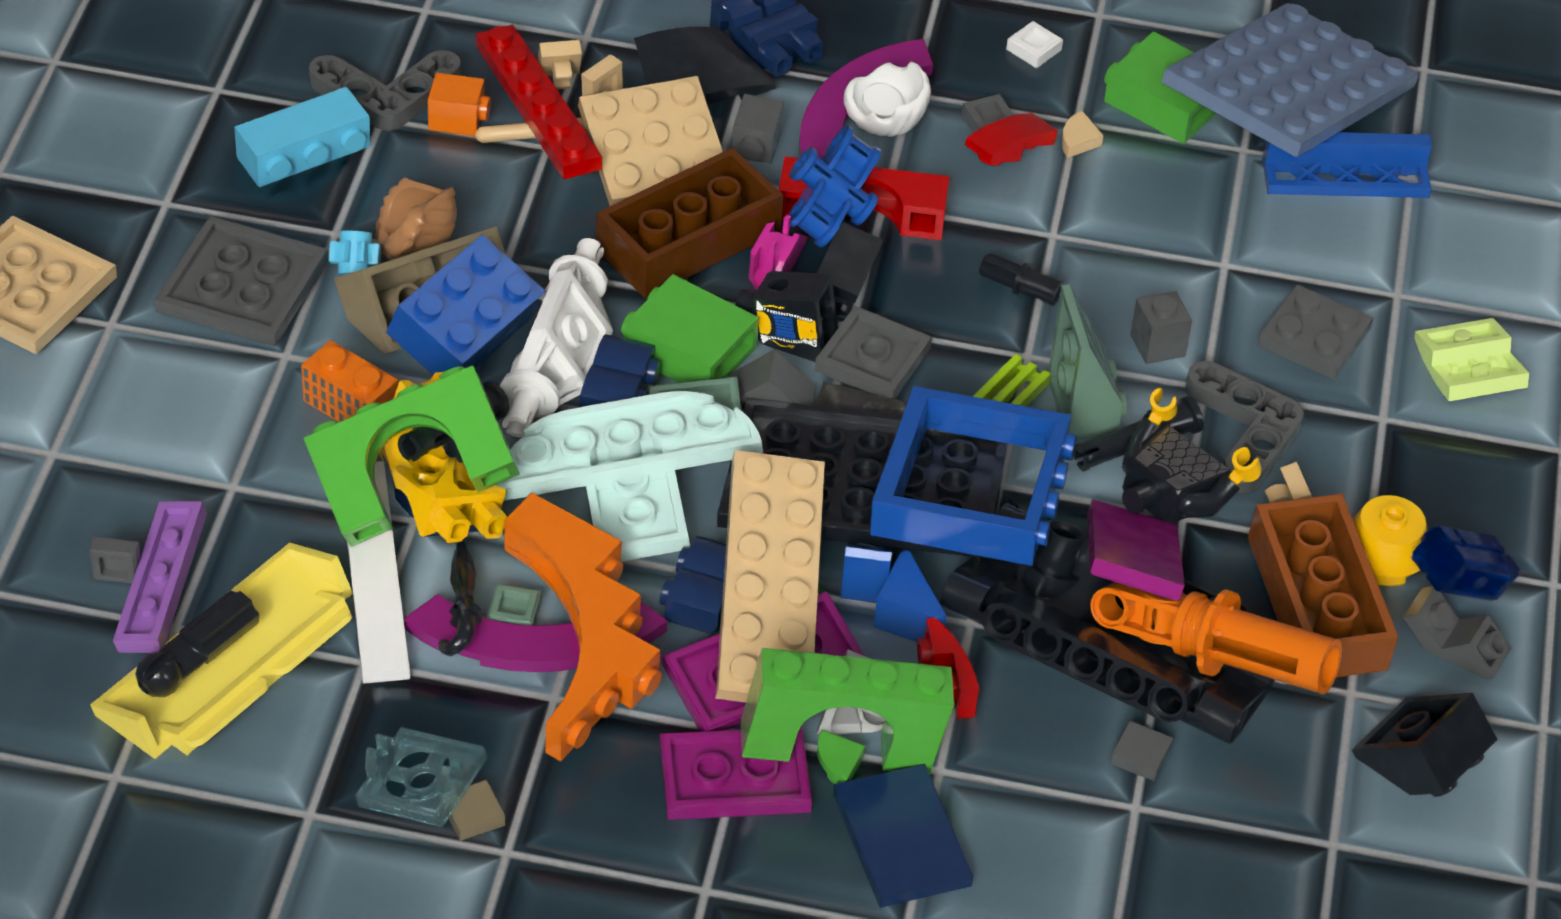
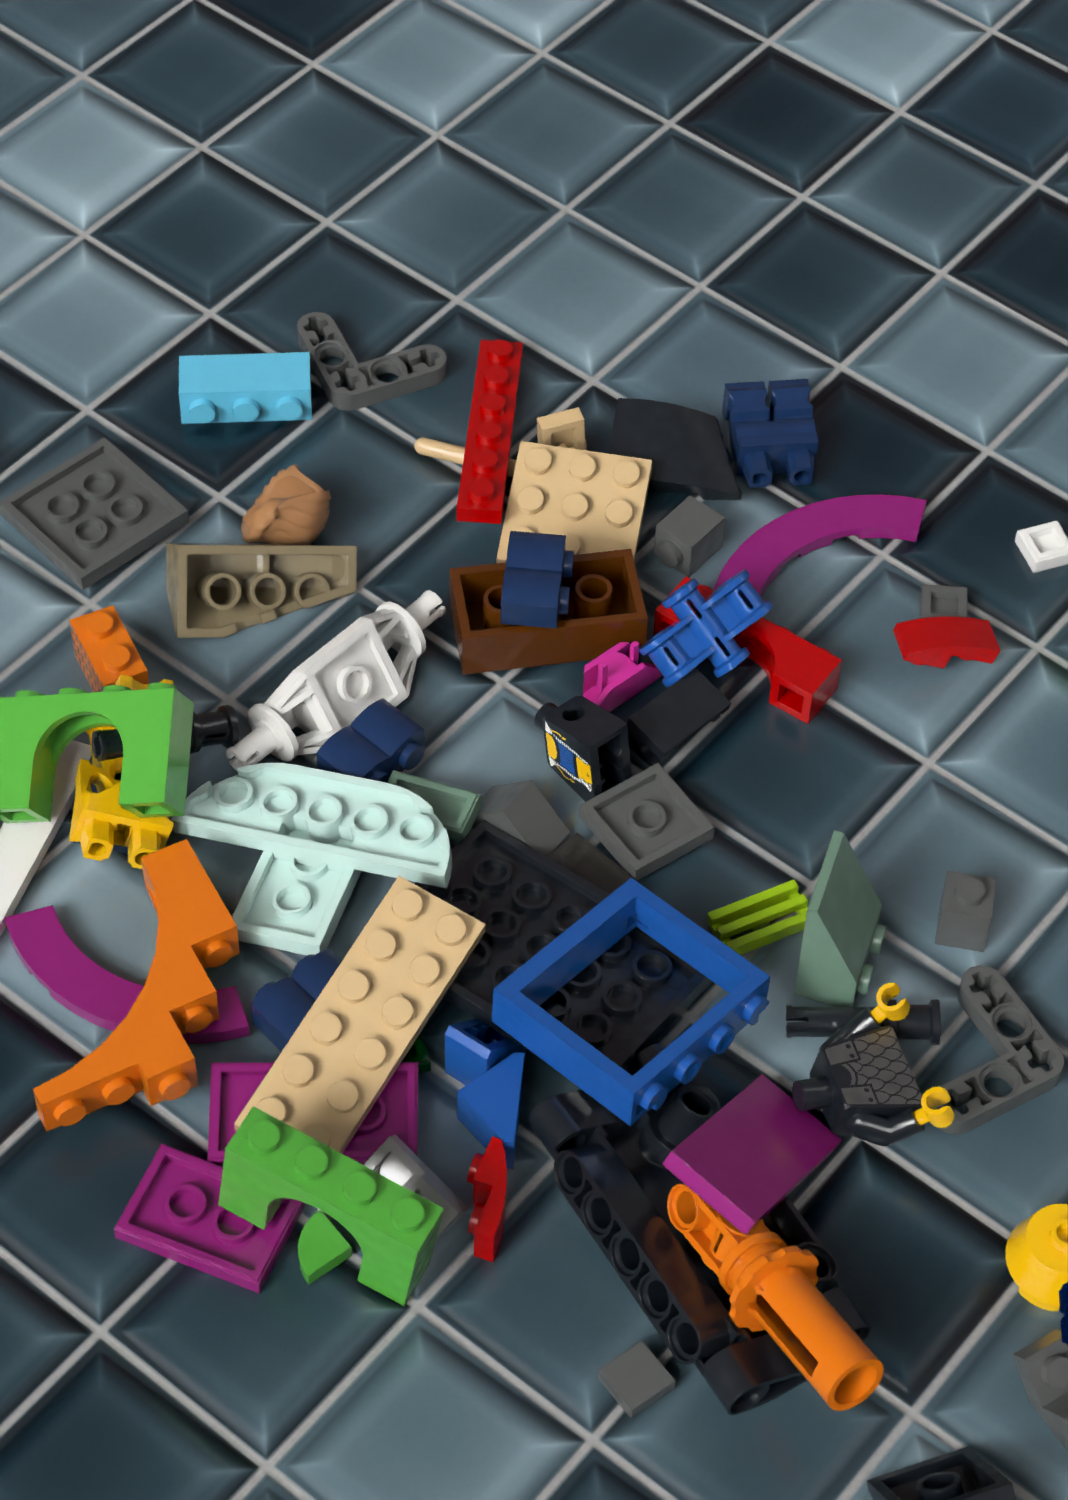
camera: 30 degrees right, 5 degrees up
medium azure gear [328,231,381,276] -> none
blue brick [386,234,546,375] -> none
orange brick [428,72,491,136] -> none
black piece [438,542,482,657] -> none
sand green tile [486,583,542,626] -> none
tan tile [537,40,582,90] -> none
bright green brick [621,274,759,383] -> none
dark blue tile [833,764,973,908] -> none
white piece [843,62,931,137] -> none
black axle [979,253,1064,306] -> none
tan tile [1062,111,1103,158] -> none
dark orange brick [1248,493,1398,678] -> none
tan tile [1265,462,1312,503] -> none
none -> dark blue brick [501,531,574,629]

